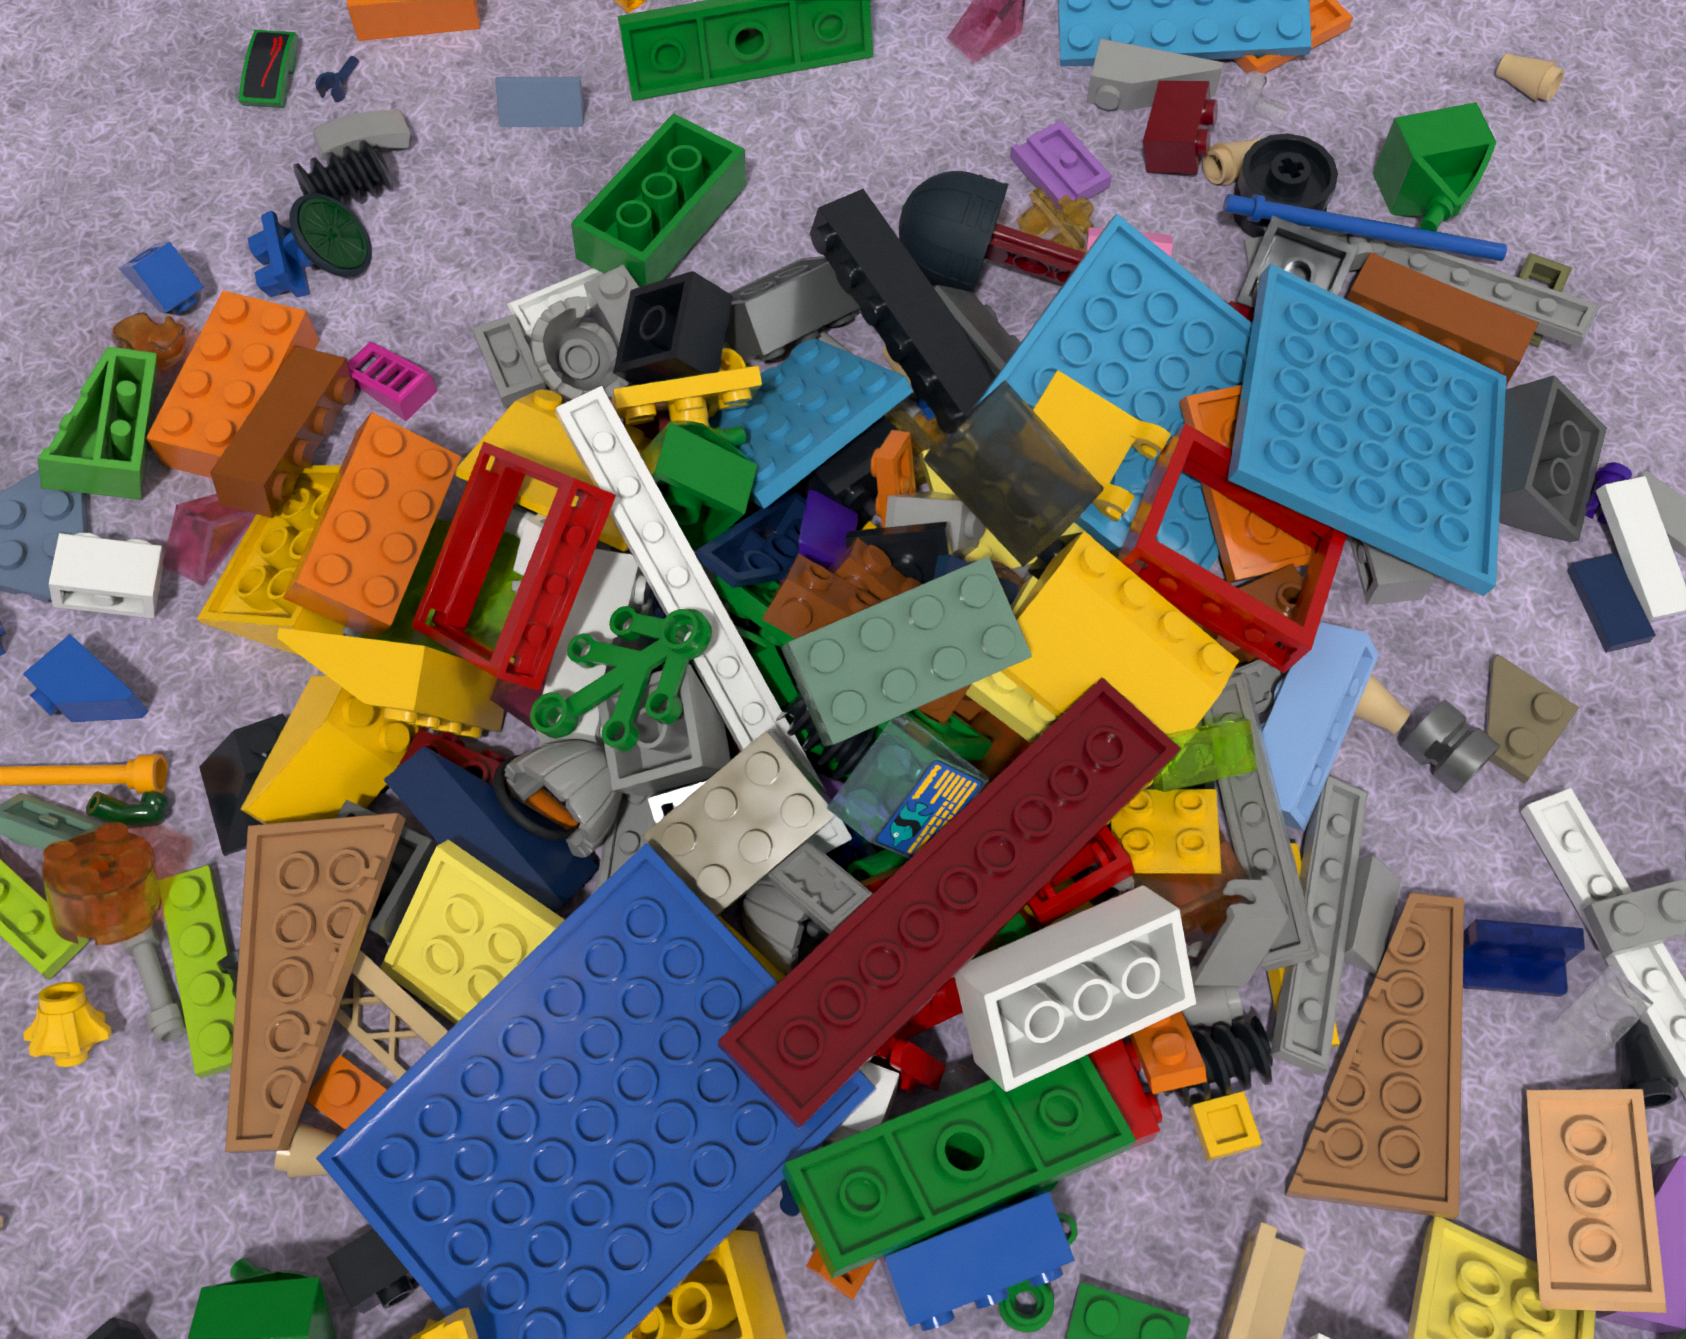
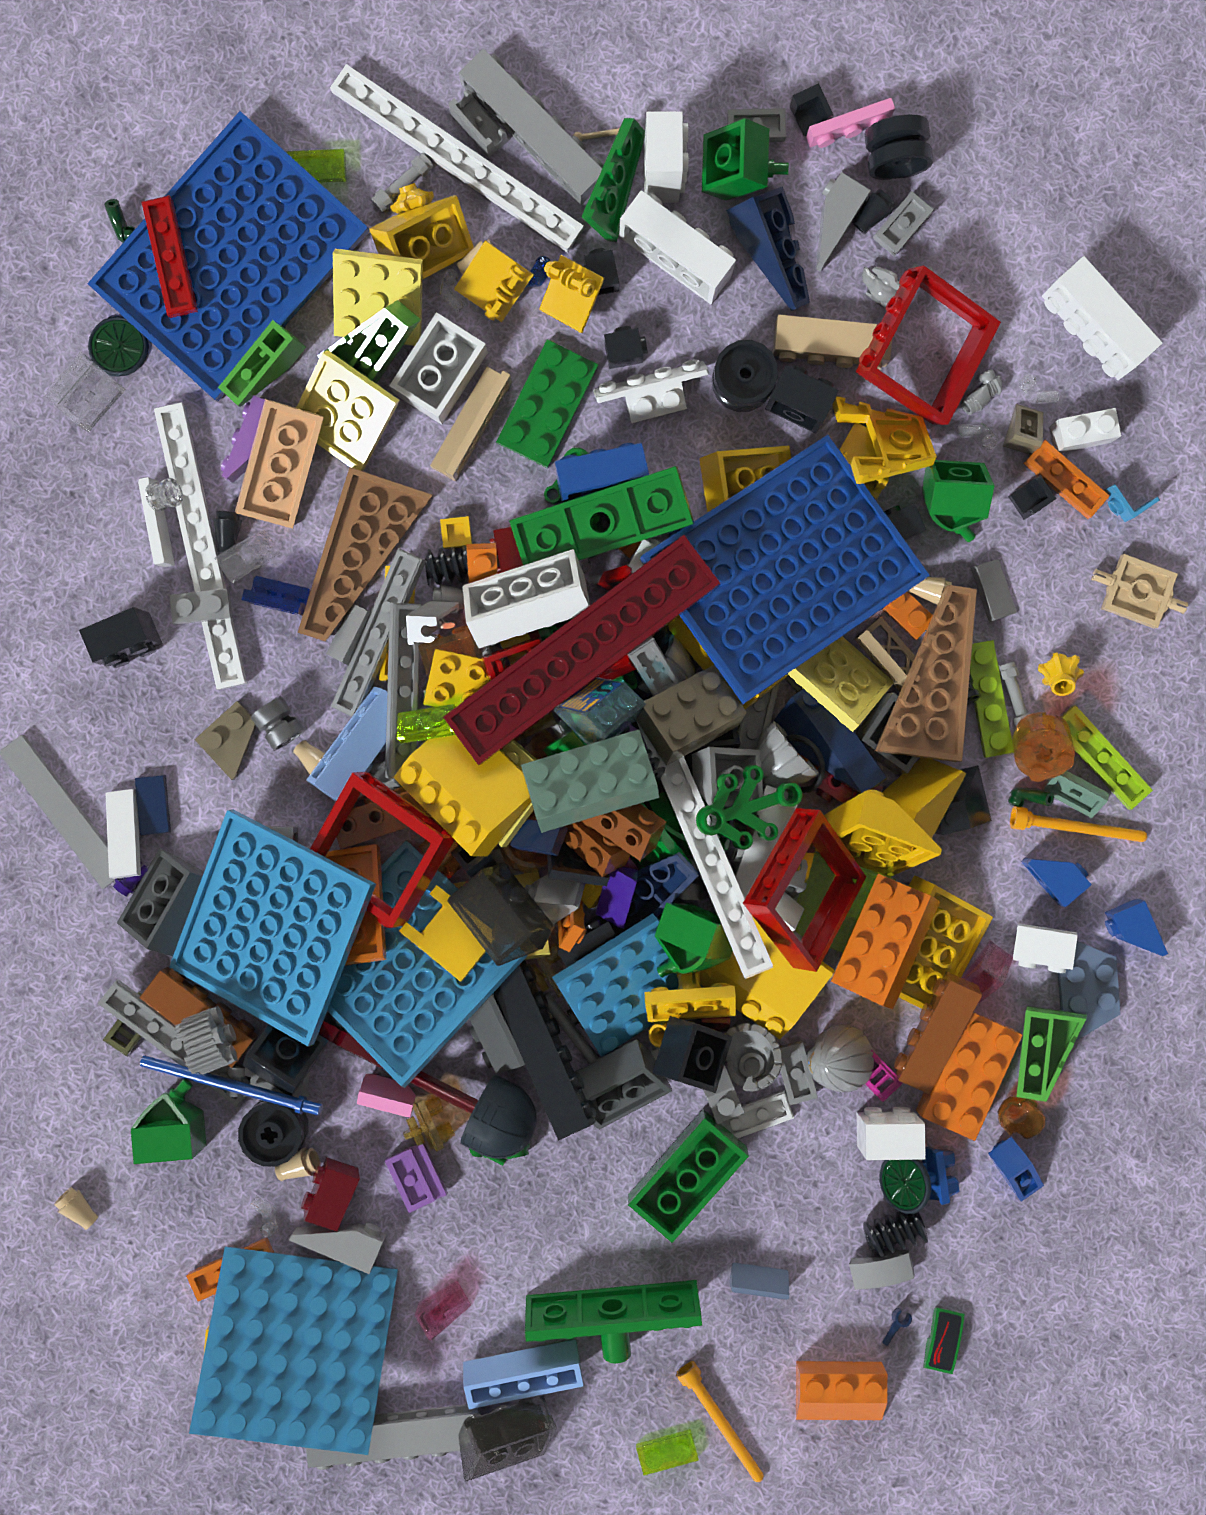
camera: 175 degrees left, 25 degrees up
none -> light grey brick [175,1006,238,1075]
none -> light grey hair [806,1024,874,1092]
none -> white brick [857,1107,926,1160]
none -> light grey slope [971,559,1017,622]

